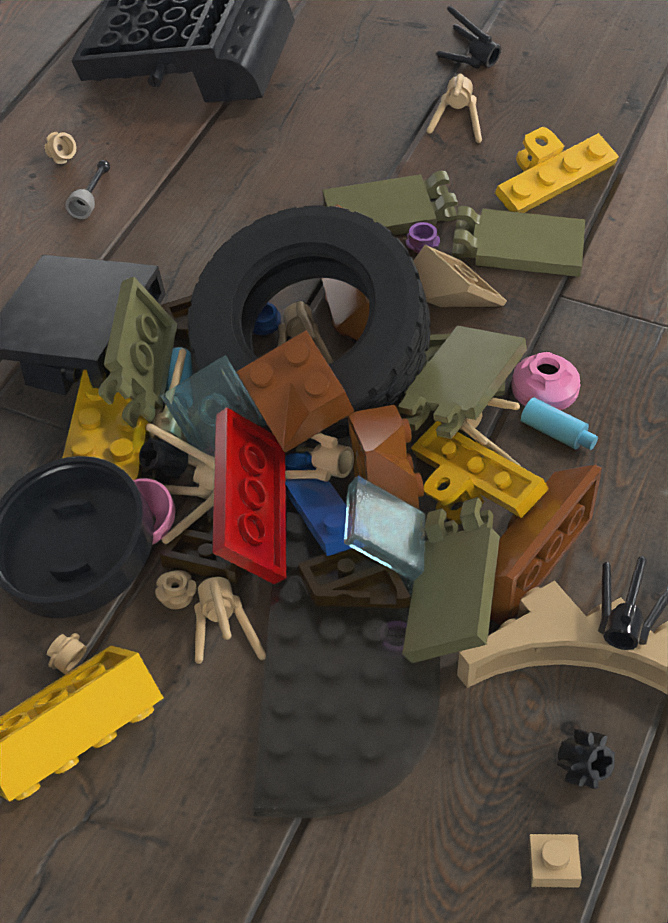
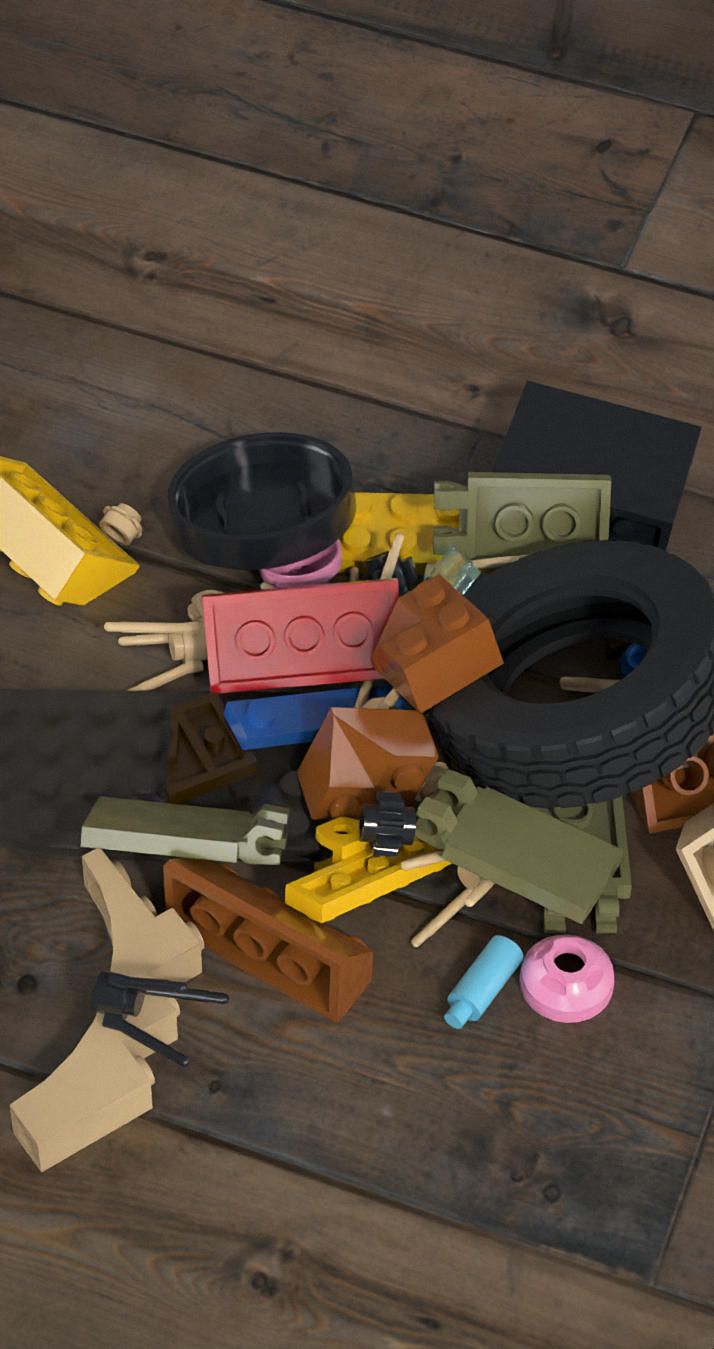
camera: 85 degrees right, 0 degrees up
clear light blue tile [344,476,425,581] -> none
none -> black gear [358,791,416,857]

